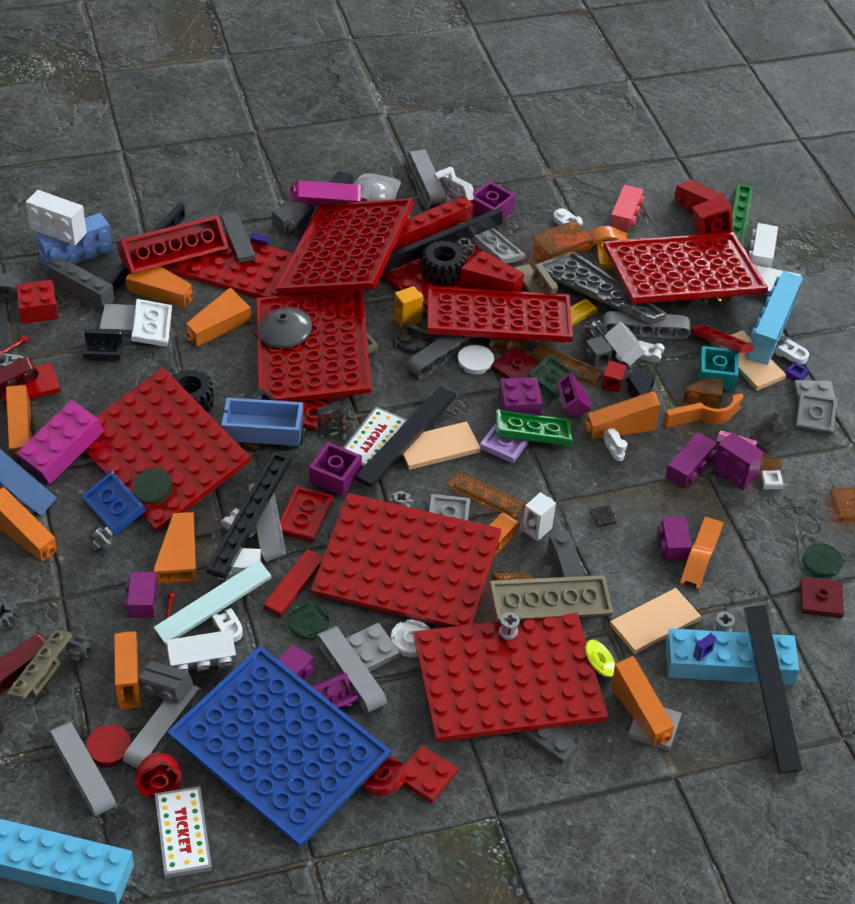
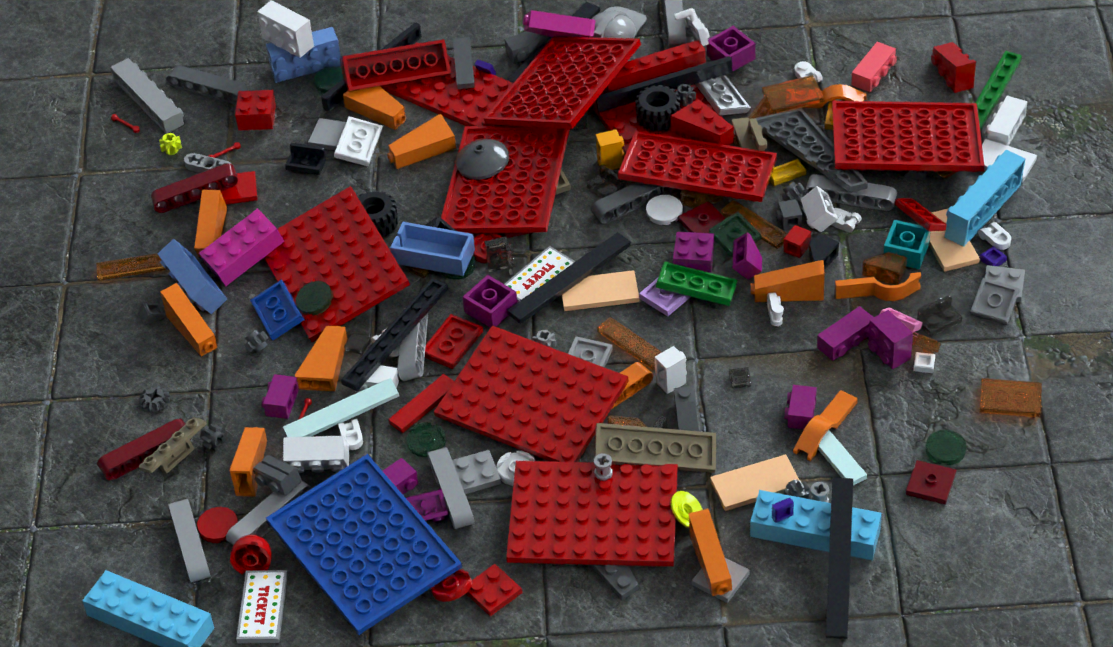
camera: 20 degrees right, 0 degrees up
dark grey brick [47,256,115,310] -> none
red brick [692,195,733,235] -> none
none -> clear green tile [314,67,344,94]
none -> dark grey gear [784,480,810,499]
none -> light aqua tile [818,430,867,485]

